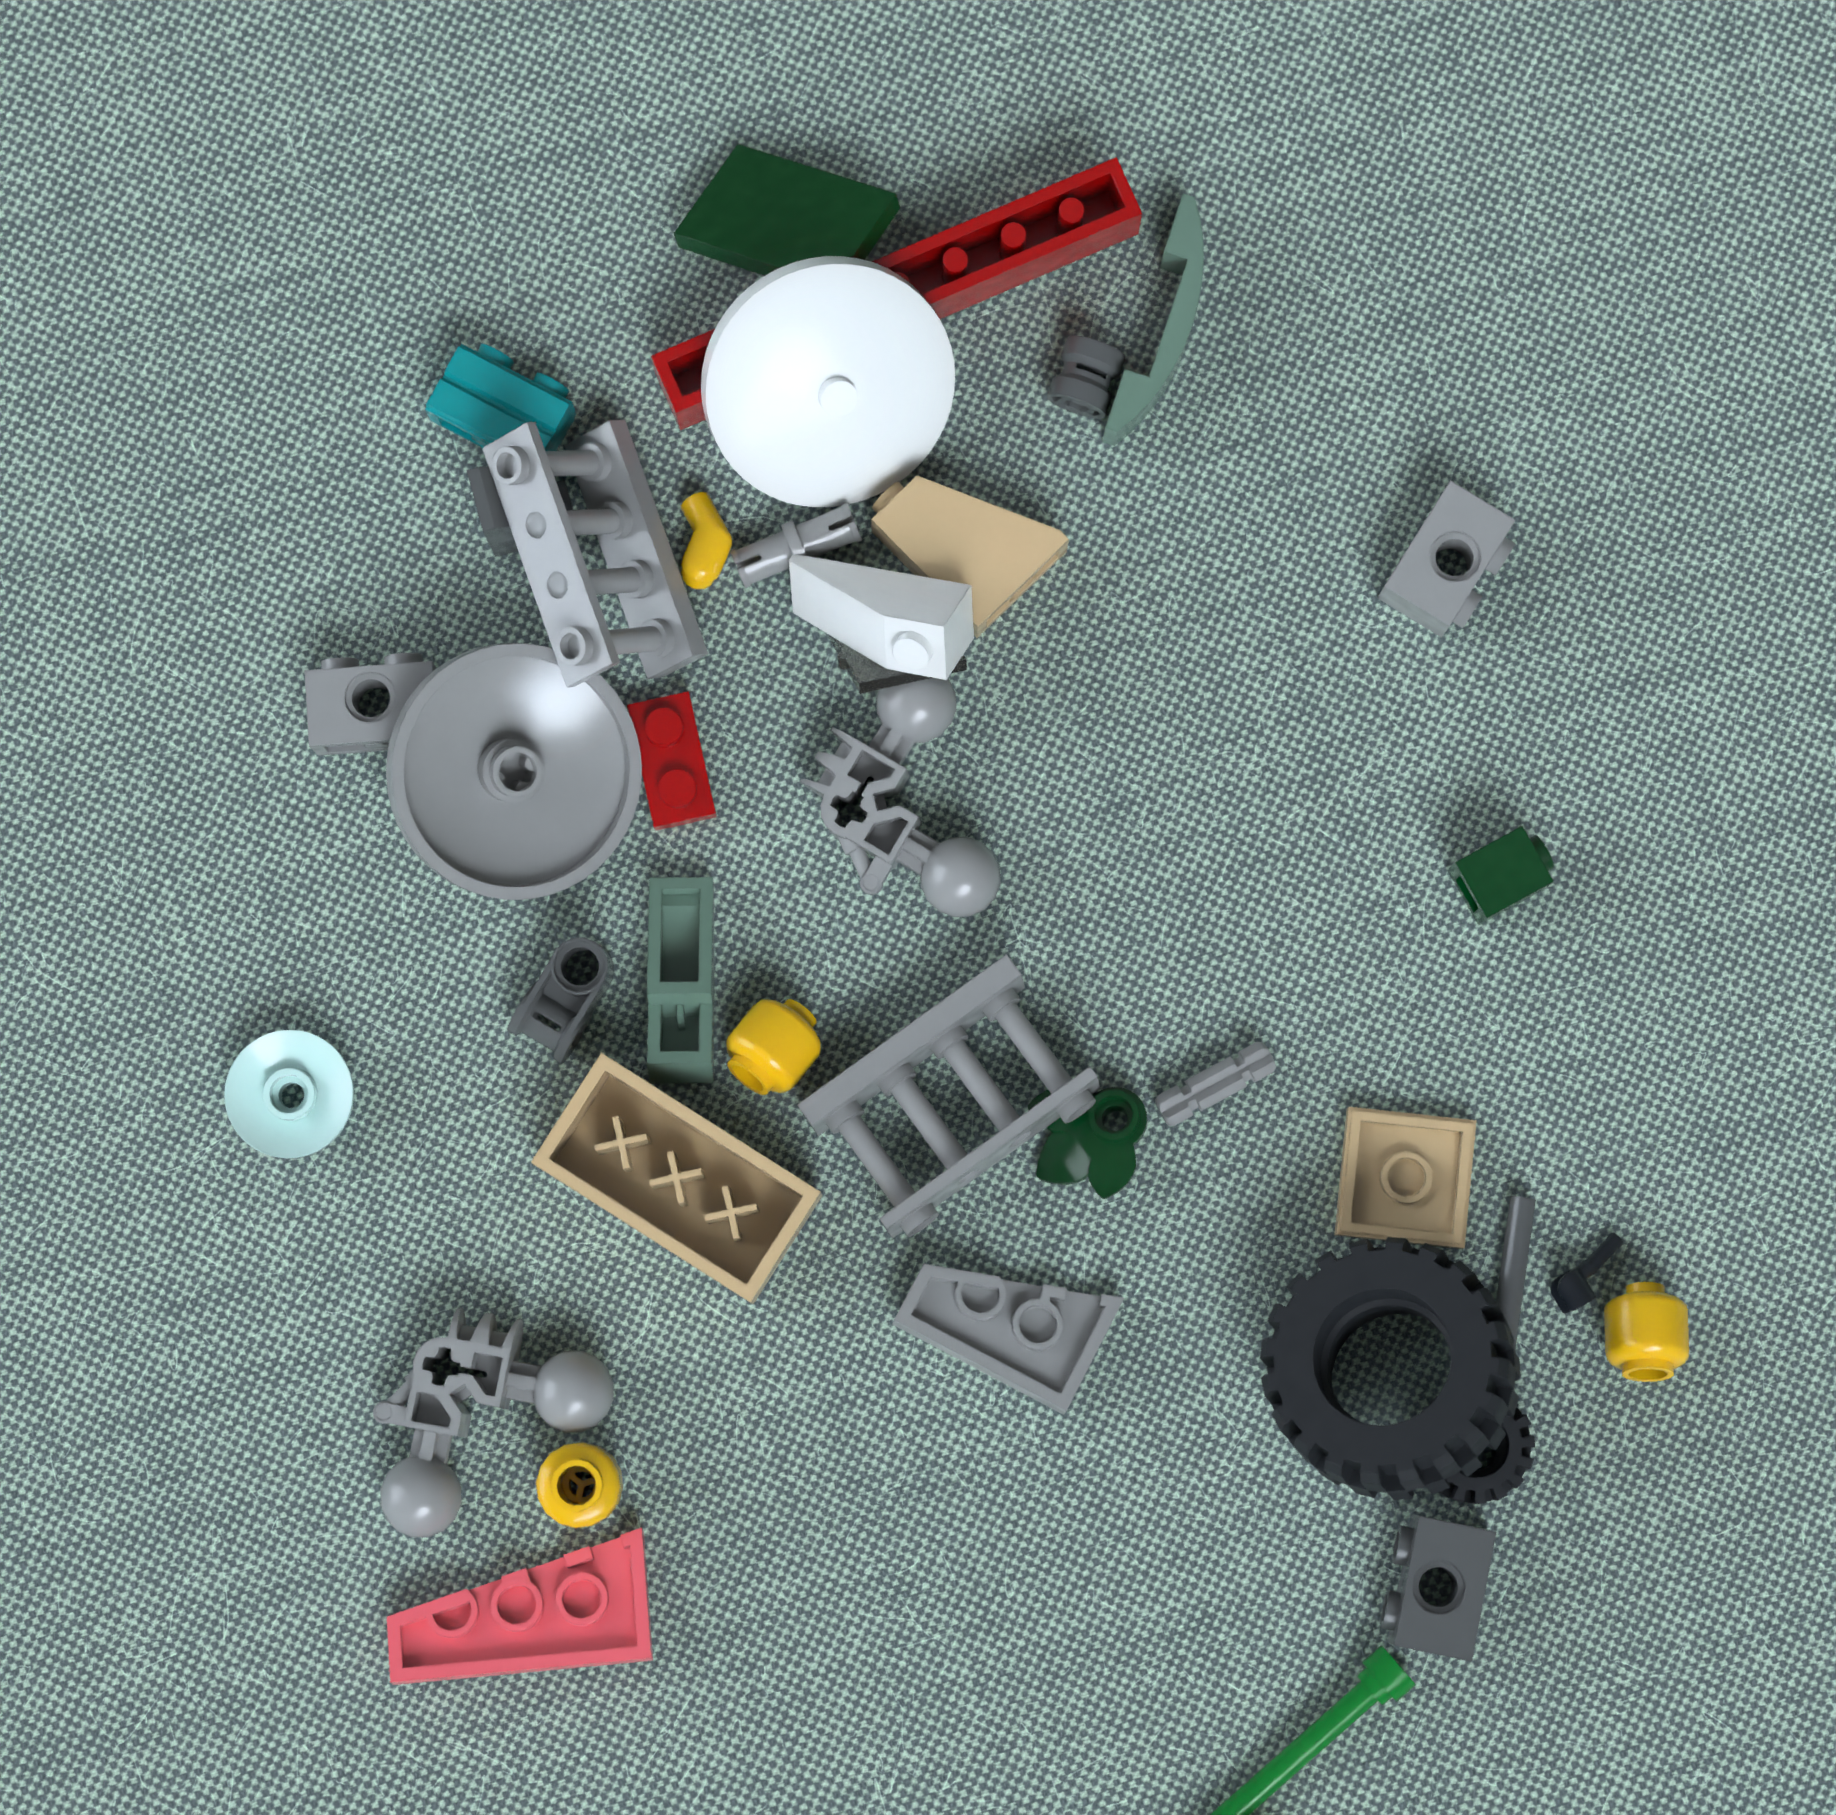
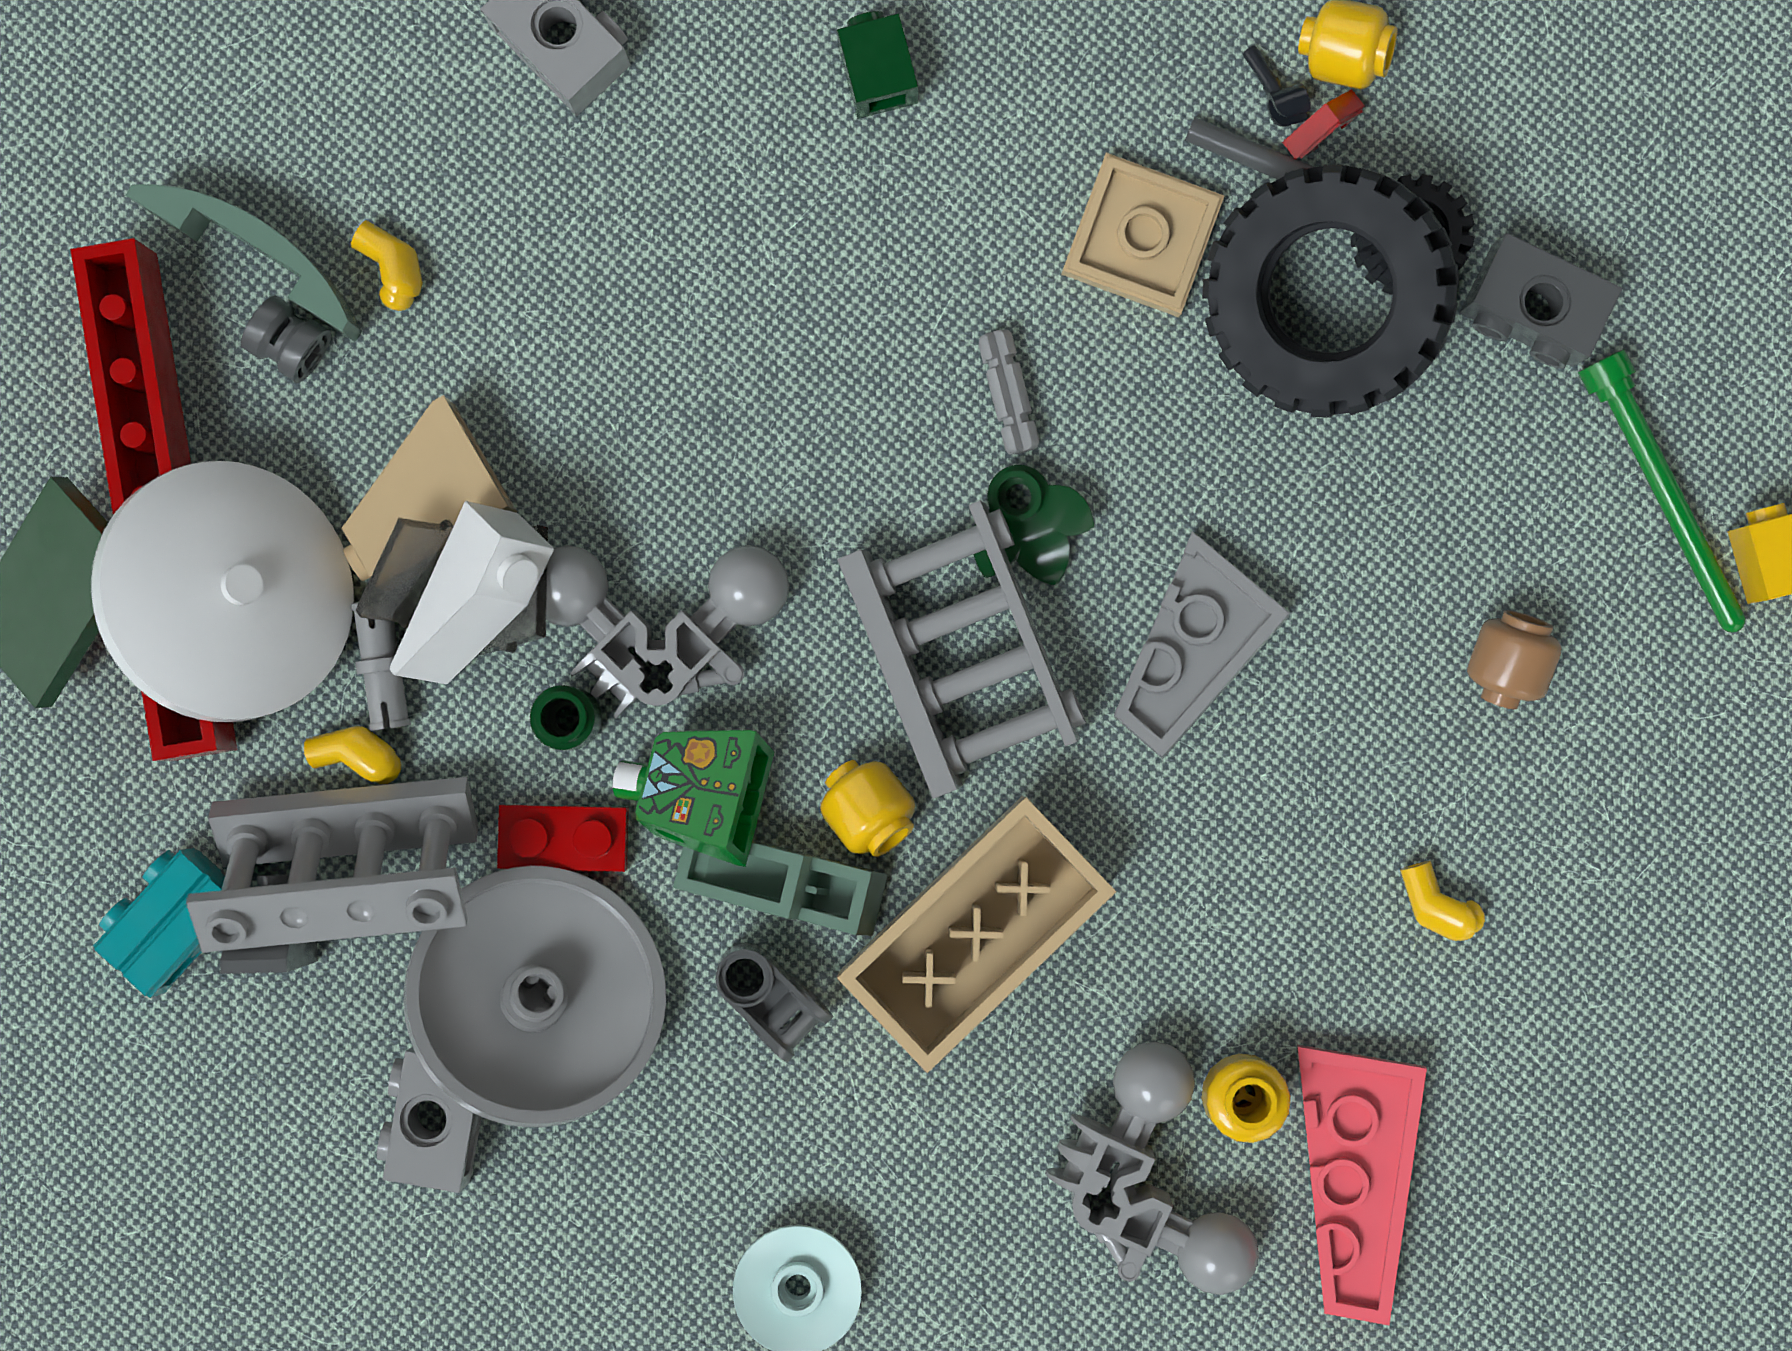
camera: 75 degrees left, 5 degrees up
none -> yellow arm [351,220,423,311]
none -> clear smoke piece [356,518,454,628]
none -> dark green brick [530,685,602,750]
none -> green torso [613,730,775,867]
none -> red tile [1282,89,1365,160]
none -> yellow arm [1400,861,1485,941]
none -> medium nougat head [1467,610,1562,709]

